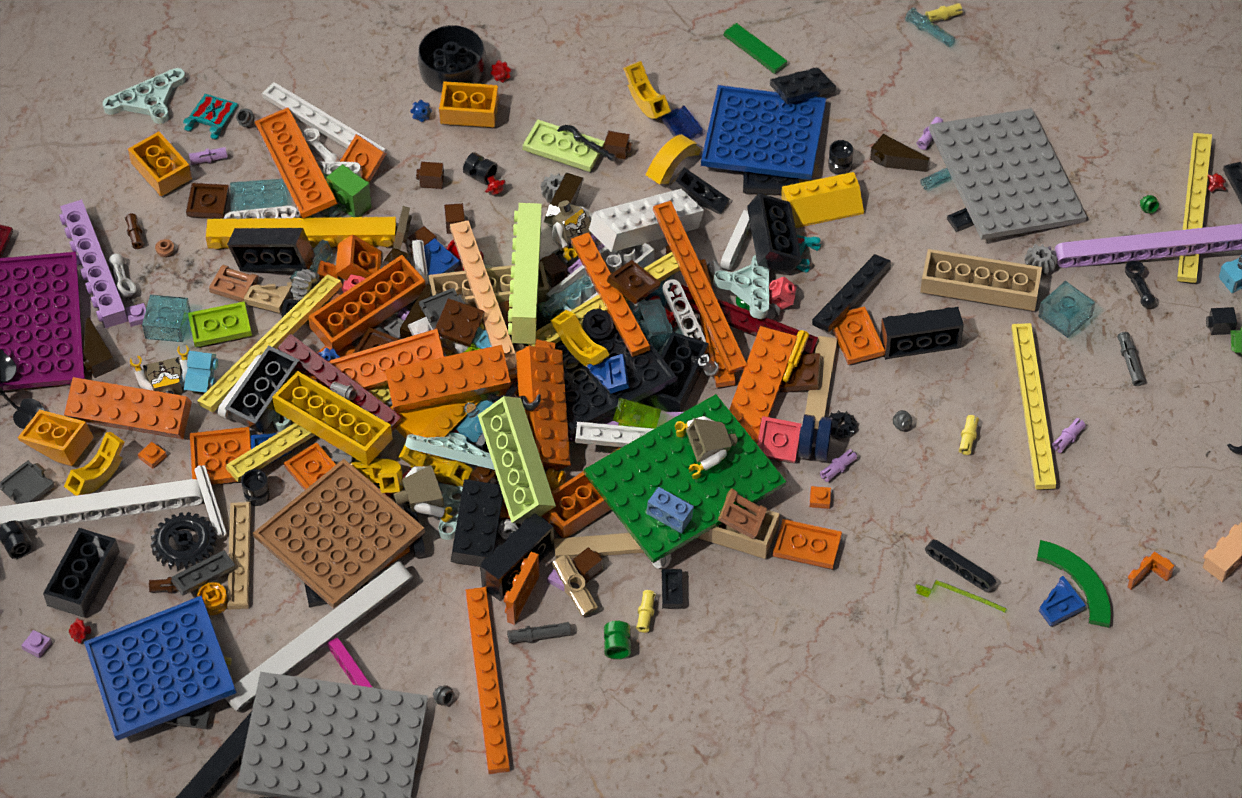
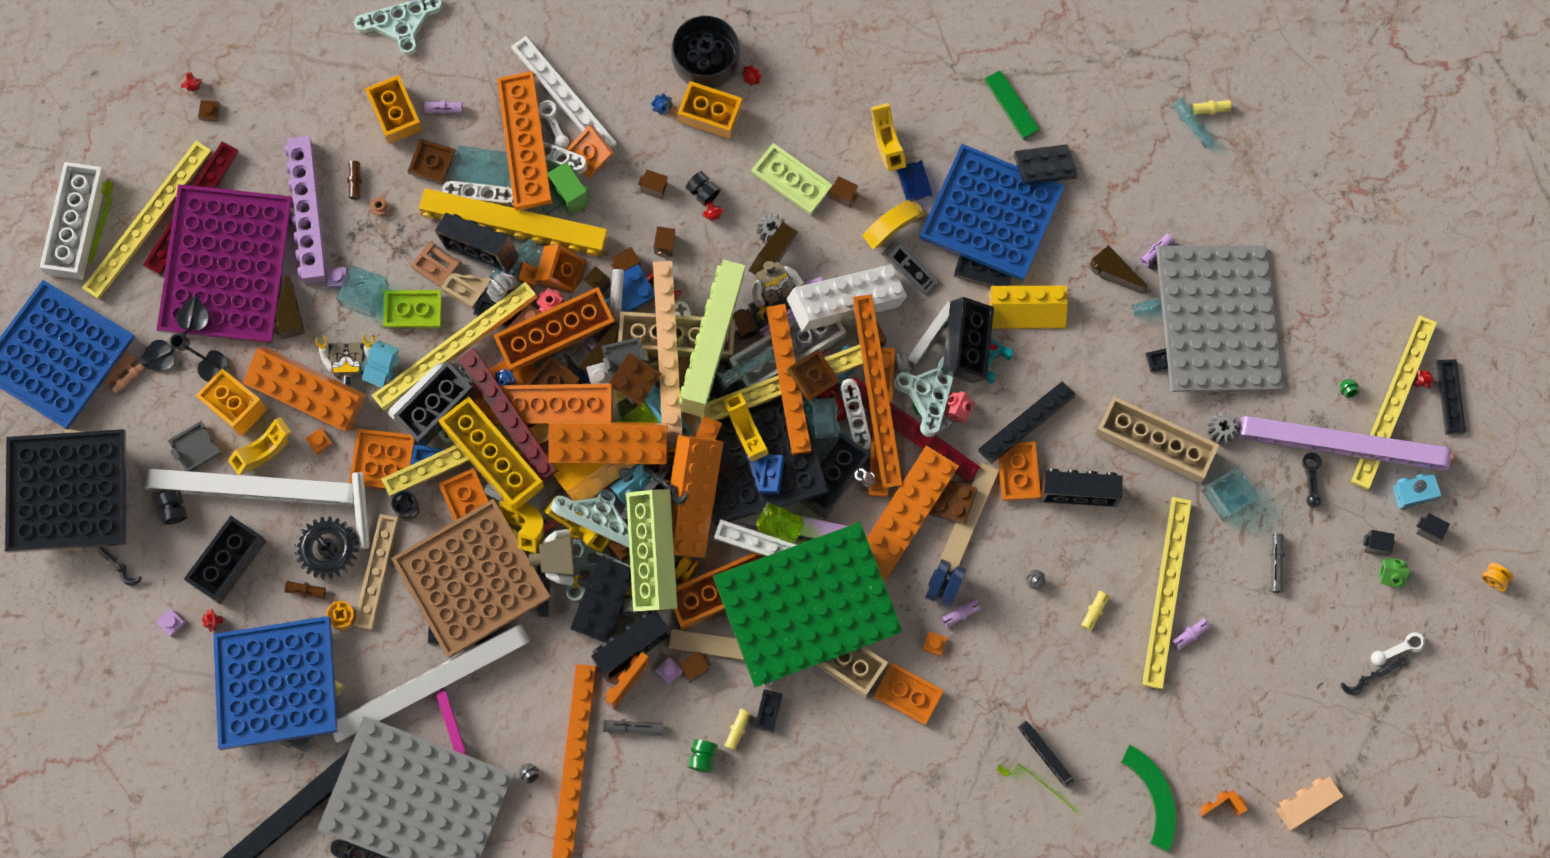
camera: 10 degrees right, 20 degrees up
white piece [109,254,136,297] -> none
dark grey plate [171,550,235,596] -> none
teal flag [183,94,238,139] -> none
dark grey plate [236,108,255,127] -> none
light grey pin [330,381,356,400] -> none
dark tan plate [393,206,412,249] -> none
tan piece [552,554,598,617] -> none
black piece [557,125,616,162] -> none
black gear [582,309,613,340] -> none
medium blue brick [646,487,694,533] -> none
dark tan torso [675,416,737,479] -> none
nougat plate [718,489,767,539] -> none
coral plate [757,416,802,463] -> none
yellow axle [783,330,809,382] -> none
black wheel [828,140,853,175] -> none
black gear [829,410,857,438] -> none
blue wing [1039,576,1086,627] -> none

